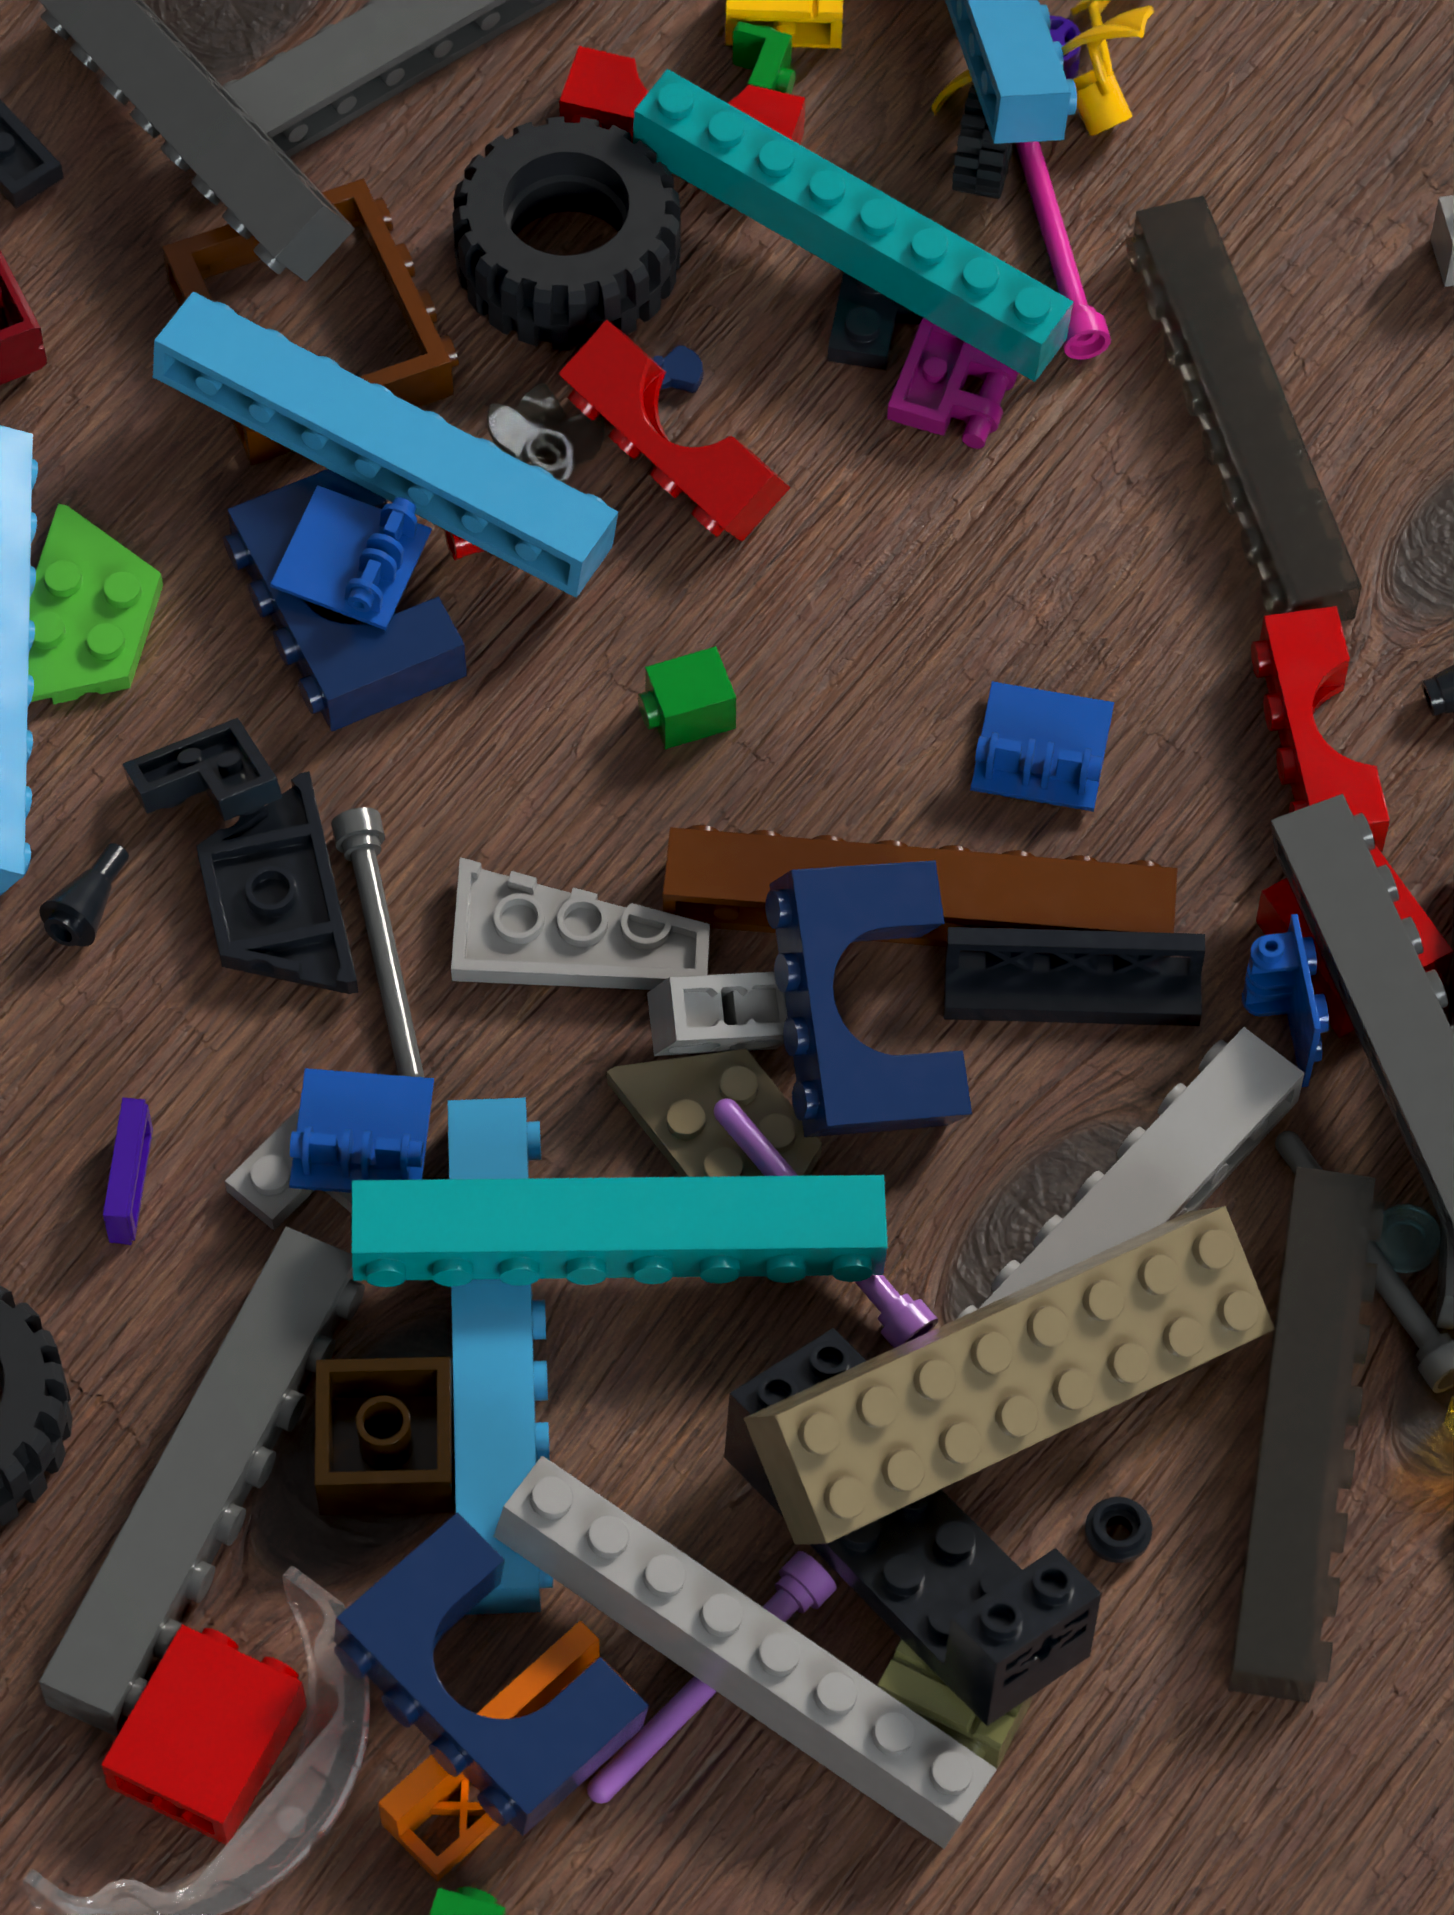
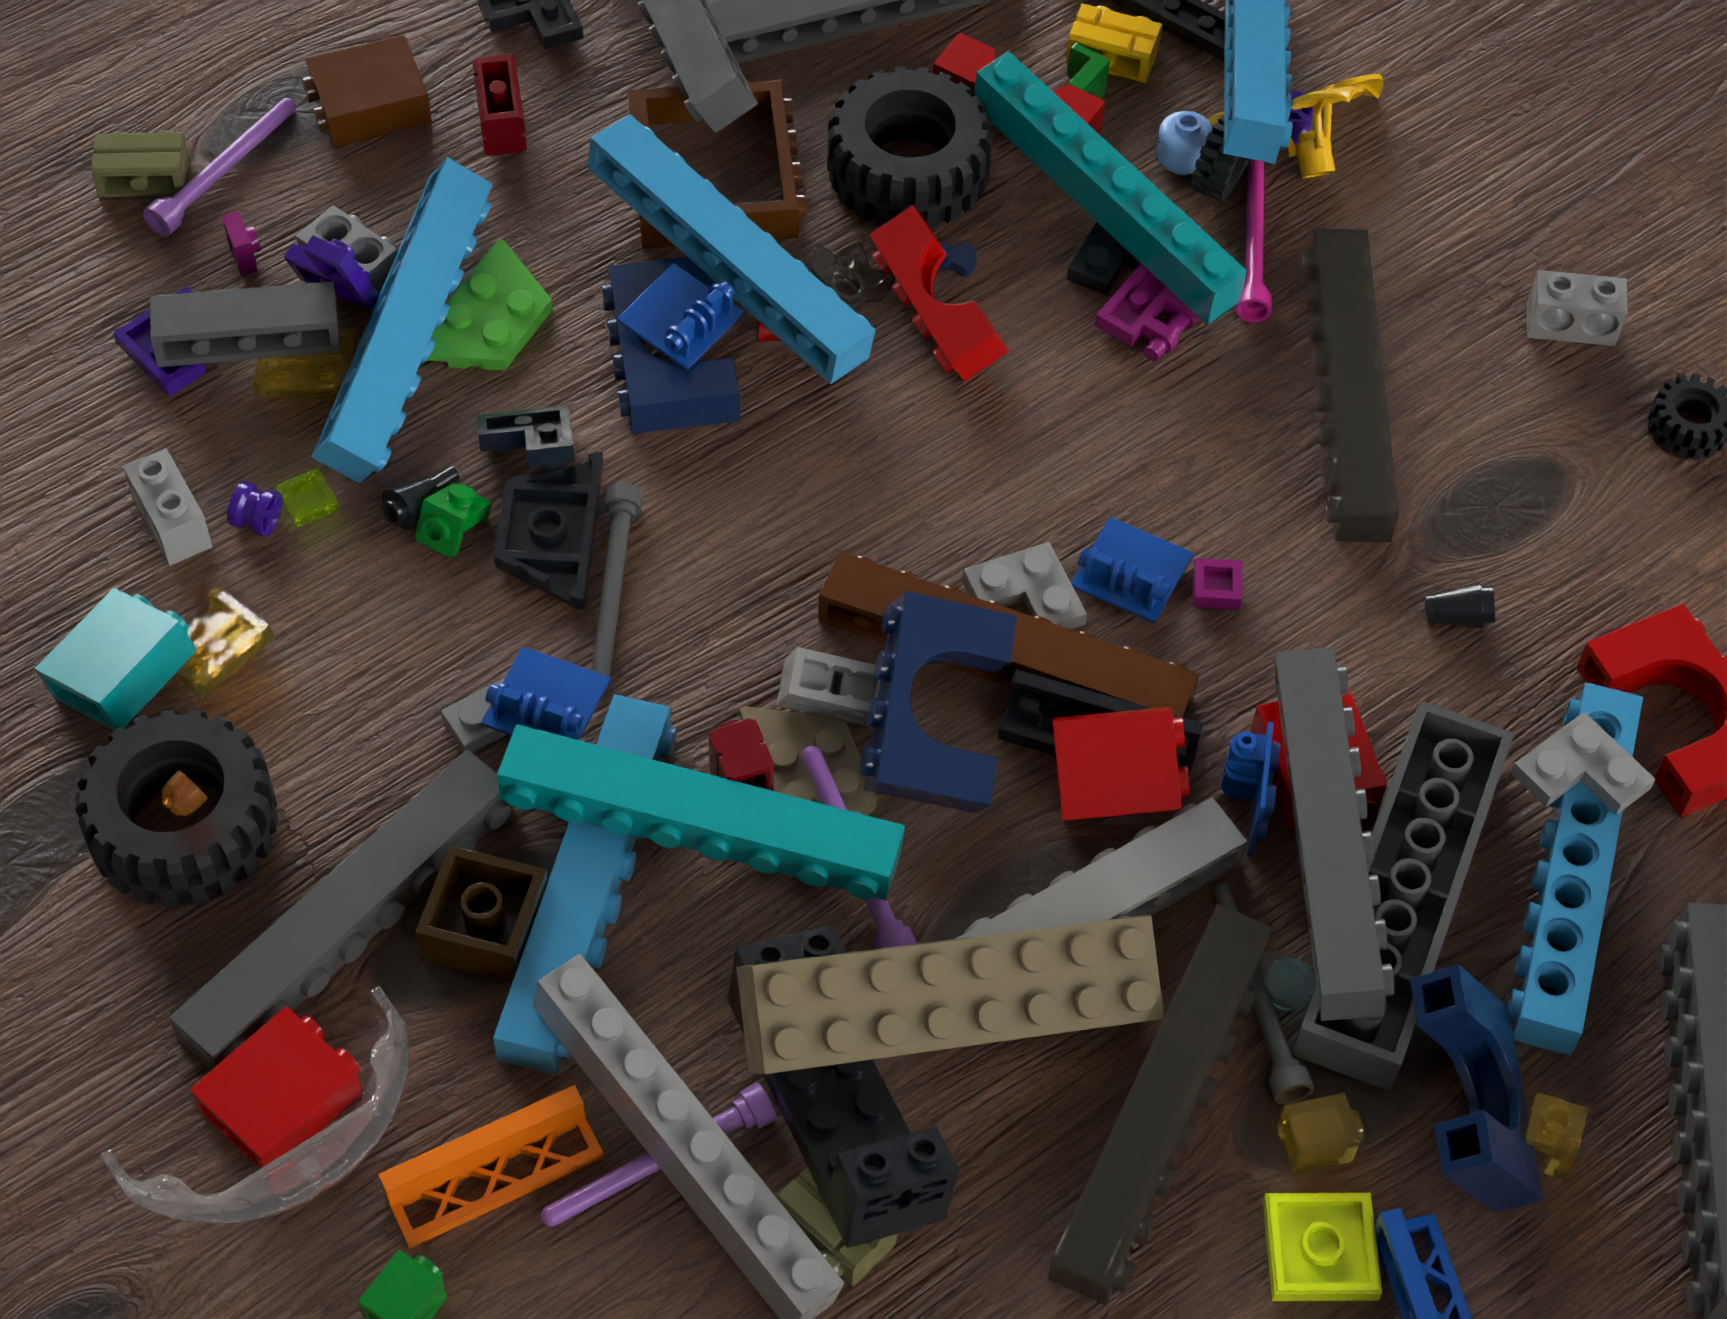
camera: 15 degrees right, 5 degrees down
dark purple tile [103,1097,153,1245] -> none
dark blue arch [334,1512,649,1836] -> none
light grey wing [451,857,710,990] -> none
green brick [638,646,736,749] -> none
black plate [1085,1497,1152,1563] -> none
red arch [1251,606,1390,851] -> none
none -> green bracket [415,483,492,558]
none -> dark red brick [709,718,774,791]
none -> light grey plate [962,542,1087,630]
none -> red brick [1052,707,1190,821]
none -> light blue head [1156,111,1212,175]
none -> magenta plate [1193,558,1242,610]

